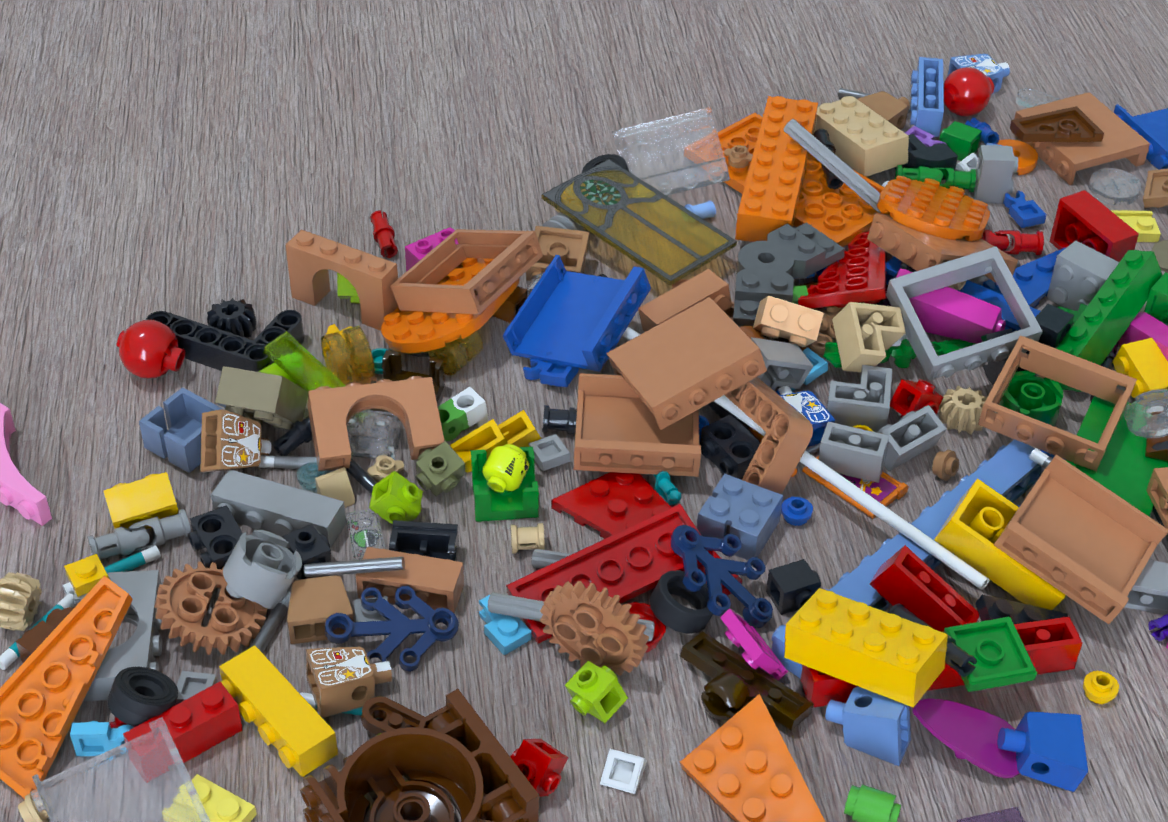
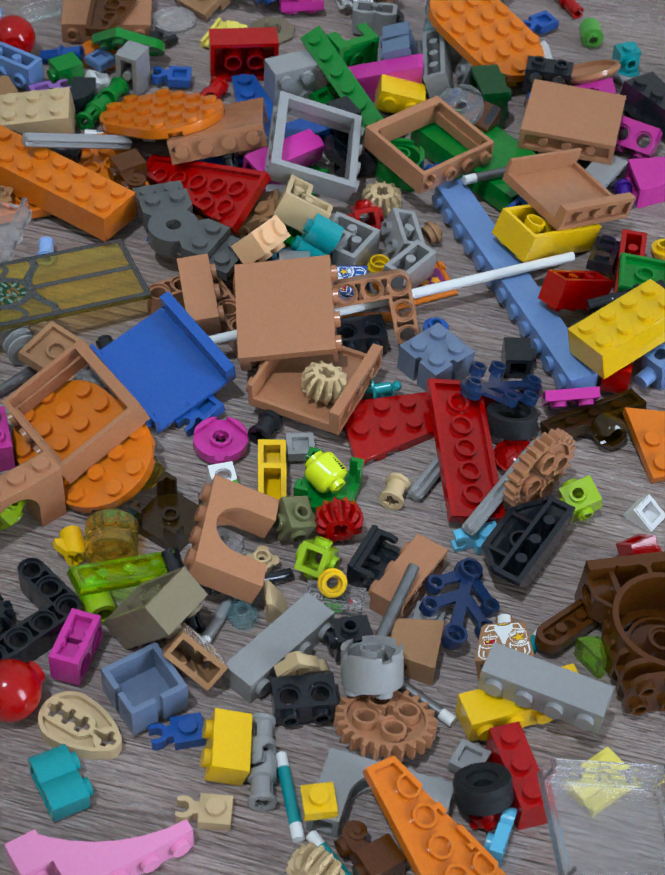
camera: 70 degrees left, 5 degrees up
none -> teal brick [28,744,94,822]
none -> tan piece [38,691,122,760]
none -> dark pink brick [48,608,103,686]
none -> green plate [92,27,165,57]
none -> reddish brown brick [107,148,147,190]
none -> blue plate [148,712,206,751]
none -> black plate [149,27,178,45]
none -> tan plate [175,793,233,831]
none -> dark pink plate [193,416,248,465]
none -> tan plate [274,651,330,677]
none -> teal brick [290,213,344,257]
none -> tan gear [301,360,347,406]
none -> red gear [315,496,364,544]
none -> yellow plate [317,568,347,598]
none -> light grey brick [478,642,614,734]
none -> black wedge [481,495,576,587]

